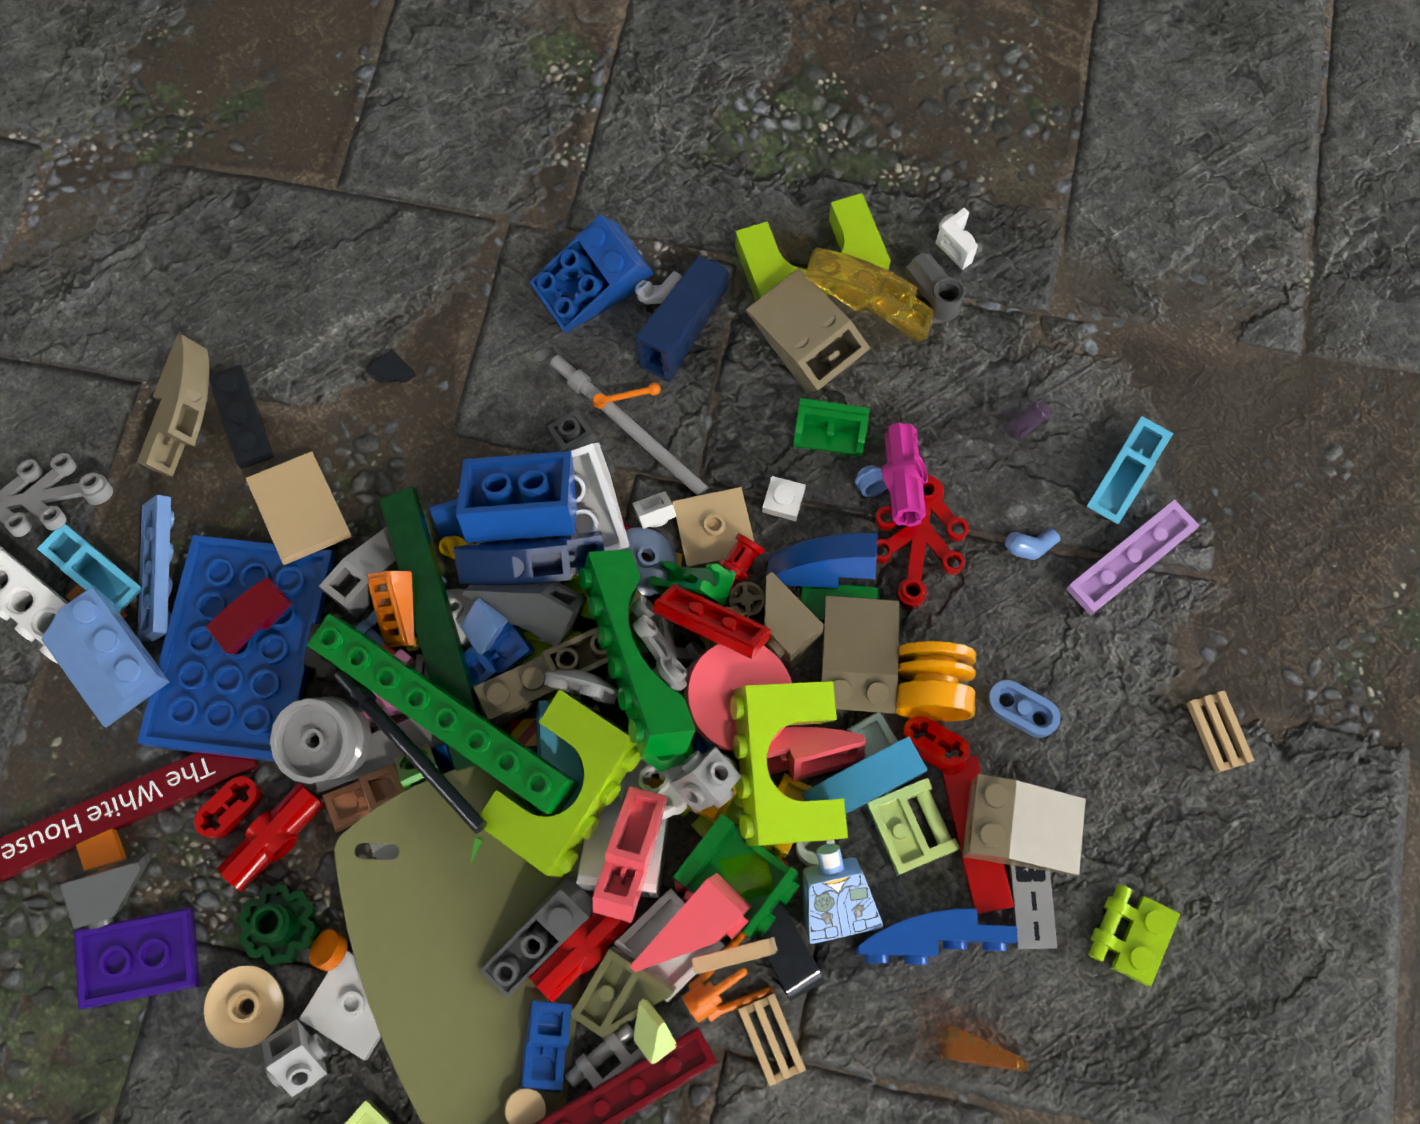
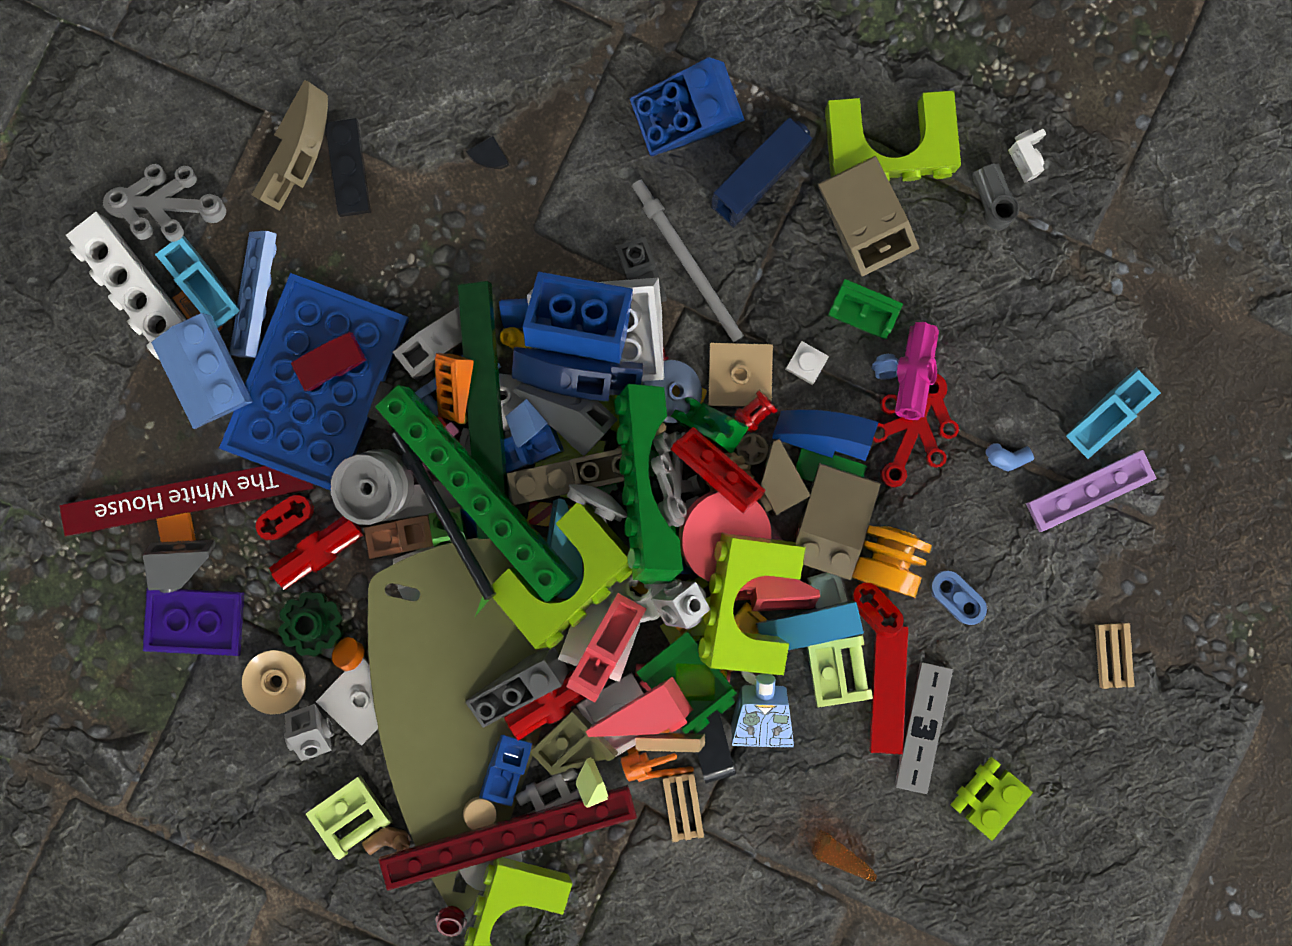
camera: 10 degrees right, 15 degrees up
tan tile [245,451,352,565] -> none
orange hinge [592,382,661,409] -> none
white plate [632,491,677,529] -> none
white arm [635,271,682,305] -> none
clear yellow slope [805,248,935,342] -> none
blue slope [856,909,1018,965] -> none
slope [962,774,1086,876] -> none
clear purple pin [1006,399,1052,442] -> none

